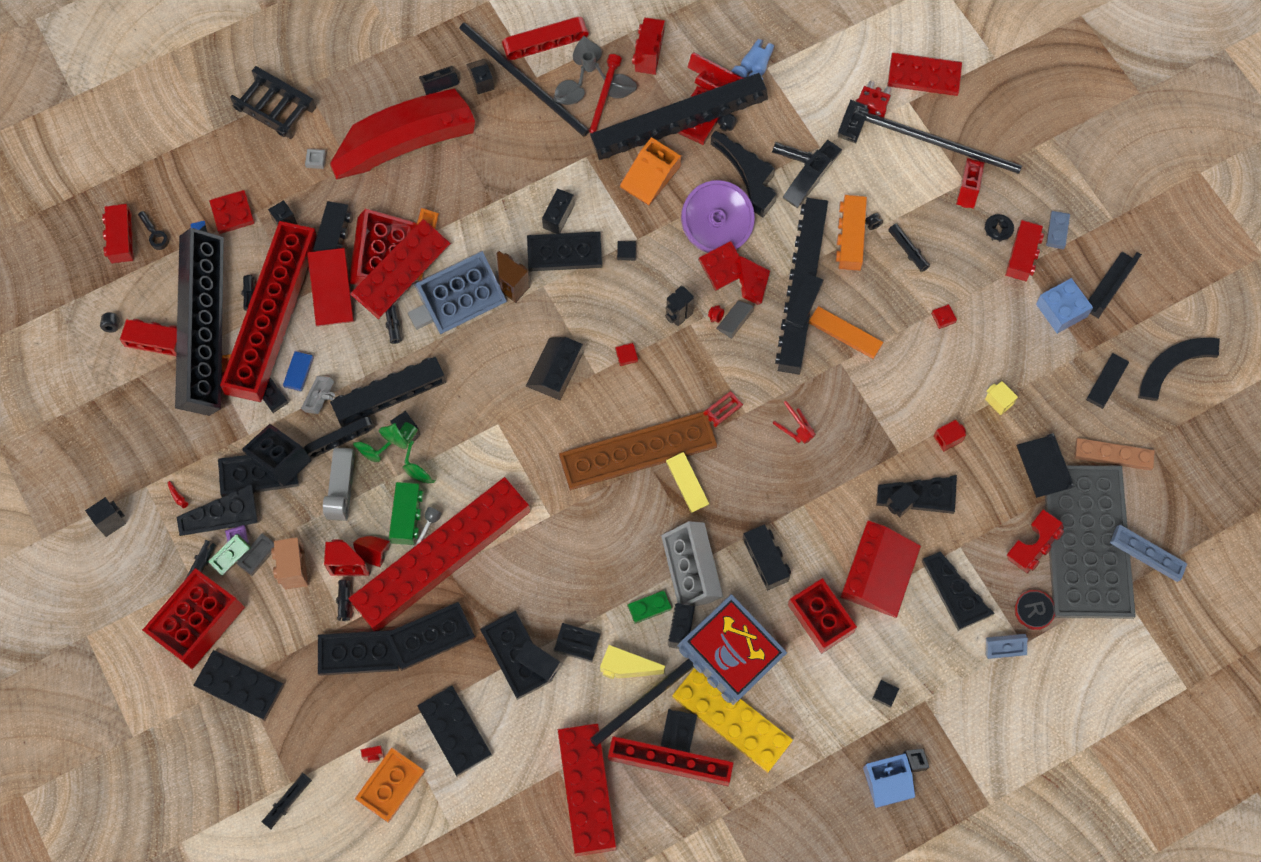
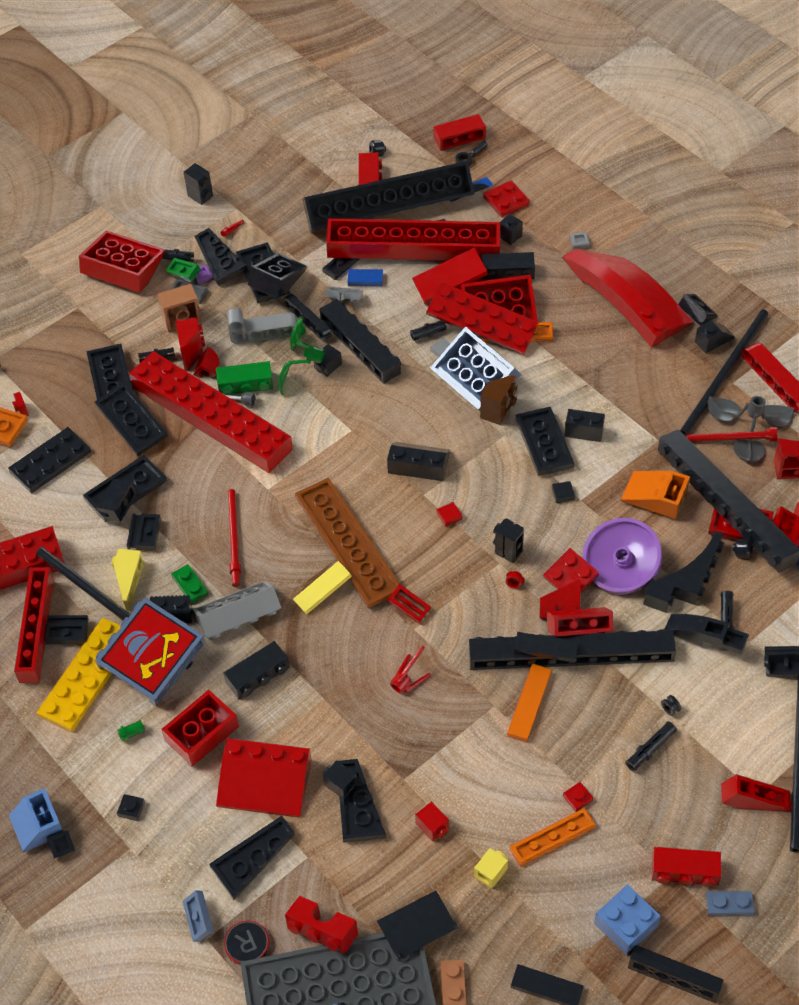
camera: 80 degrees right, 15 degrees down
black plate [193,650,285,721] -> none
black fence [230,66,316,139] -> none
dark grey slope [716,301,754,339] -> none
orange brick [836,195,867,271] -> none
black gear [984,214,1014,242] -> none
none -> green pin [117,720,145,742]
none -> red bar [228,489,241,587]
none -> orange tile [509,808,596,867]
none -> red brick [547,607,613,636]

